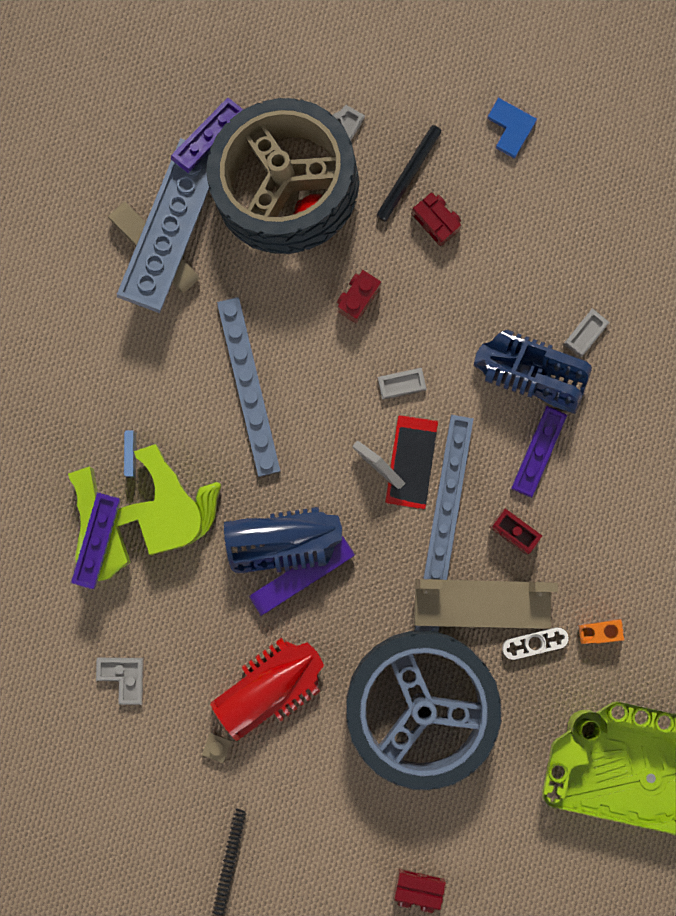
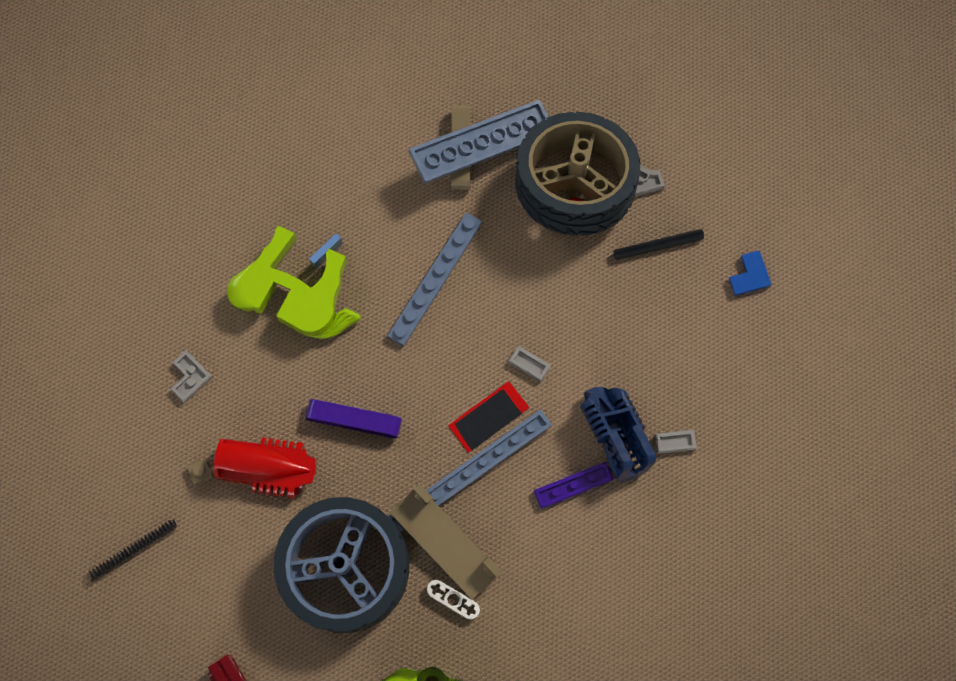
camera: 45 degrees right, 10 degrees down
dark purple plate [71,492,121,589] -> none
dark purple plate [171,98,243,173] -> none
dark blue connector [224,507,343,573] -> none
dark red brick [336,270,382,324] -> none
light grey tile [352,440,405,489] -> none
dark red brick [411,192,462,247] -> none
dark red brick [489,508,543,555] -> none
orange leg [578,619,624,644] -> none

